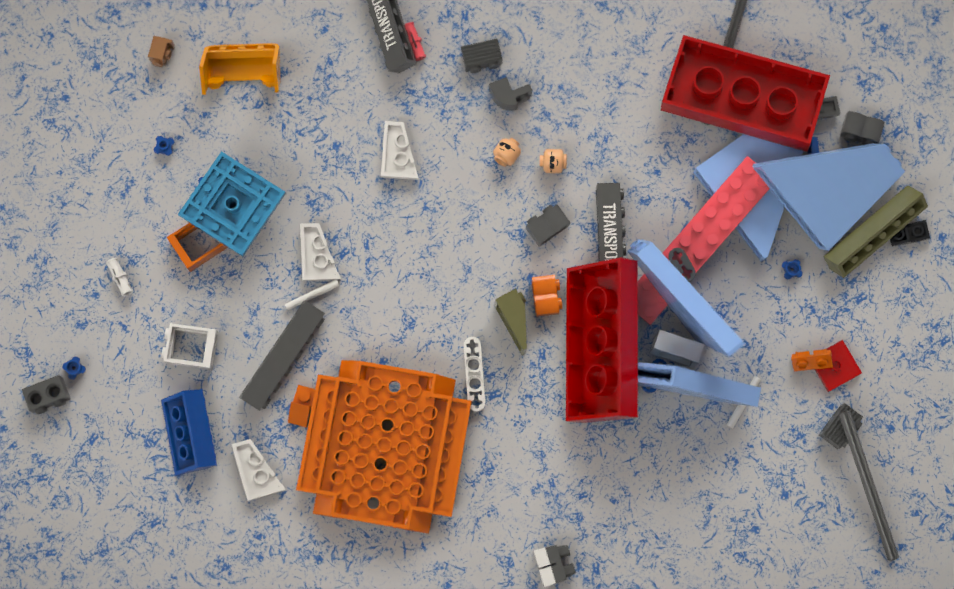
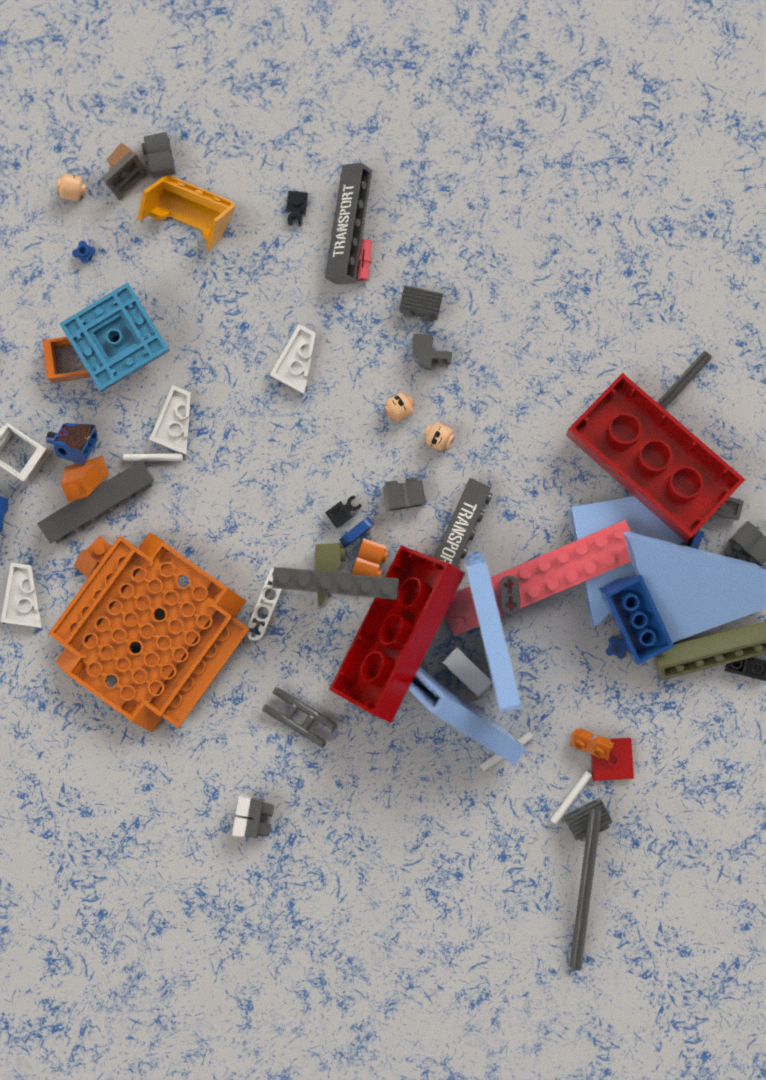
camera: 35 degrees right, 5 degrees up
none -> torso [46,423,98,465]
none -> light nougat head [56,174,86,202]
none -> orange slope [61,455,109,503]
none -> dark grey plate [101,151,148,200]
none -> dark grey brick [141,132,176,178]
none -> dark grey piece [262,687,337,748]
none -> dark grey brick [272,567,399,600]
none -> black plate [286,191,308,227]
none -> black plate [325,495,362,529]
none -> blue beam [339,517,375,548]
none -> white bar [550,771,593,825]
none -> blue slope [599,575,674,665]

